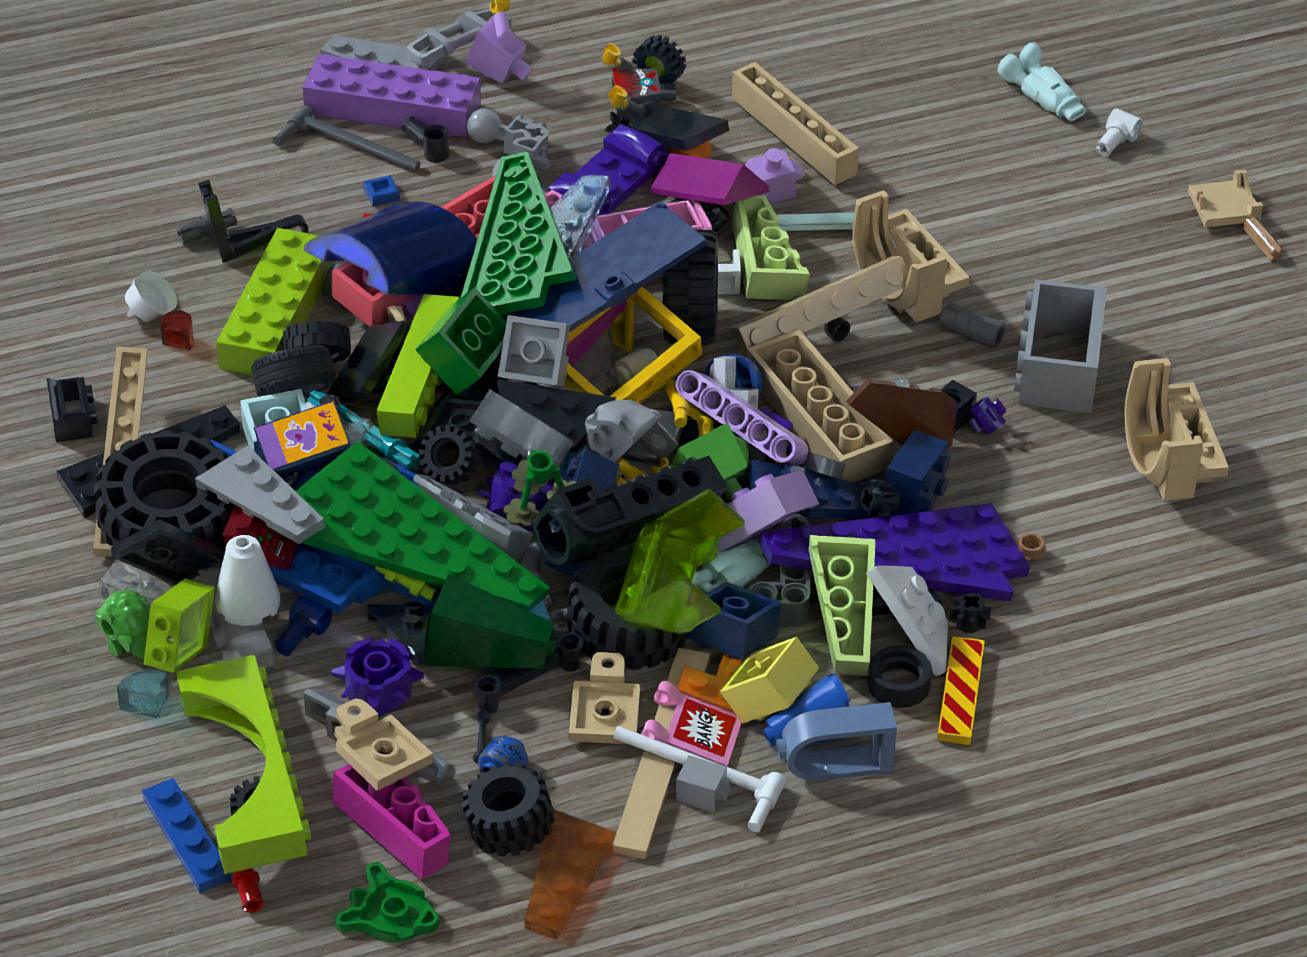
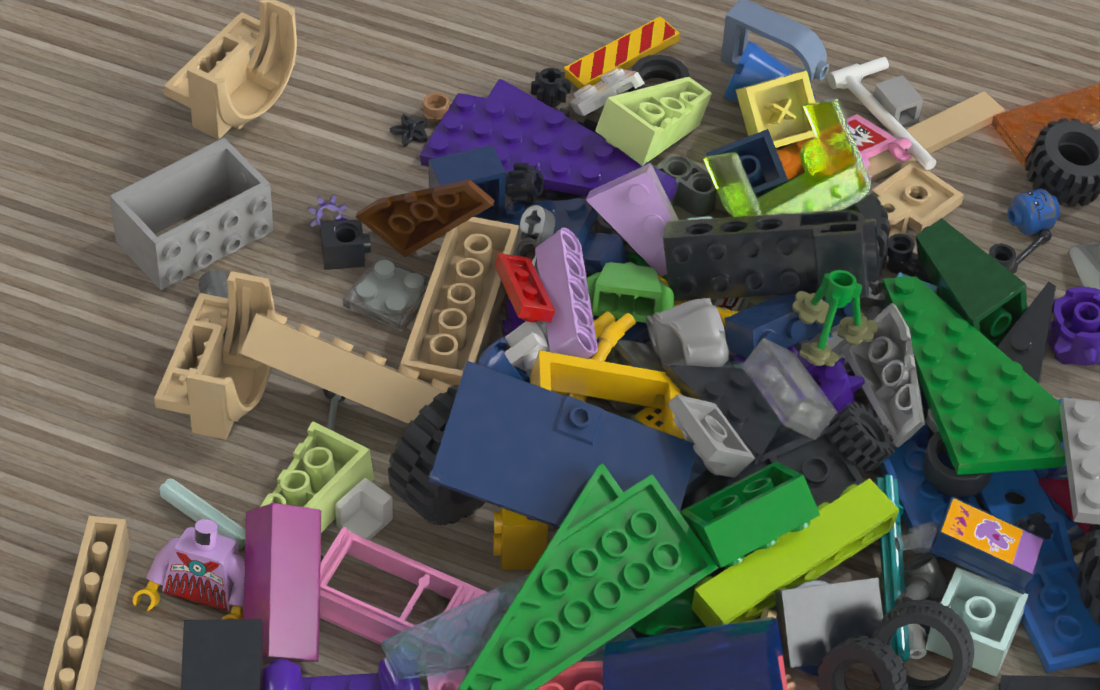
camera: 140 degrees left, 5 degrees up
none -> black plant [390,114,427,147]
none -> red plate [494,253,555,323]

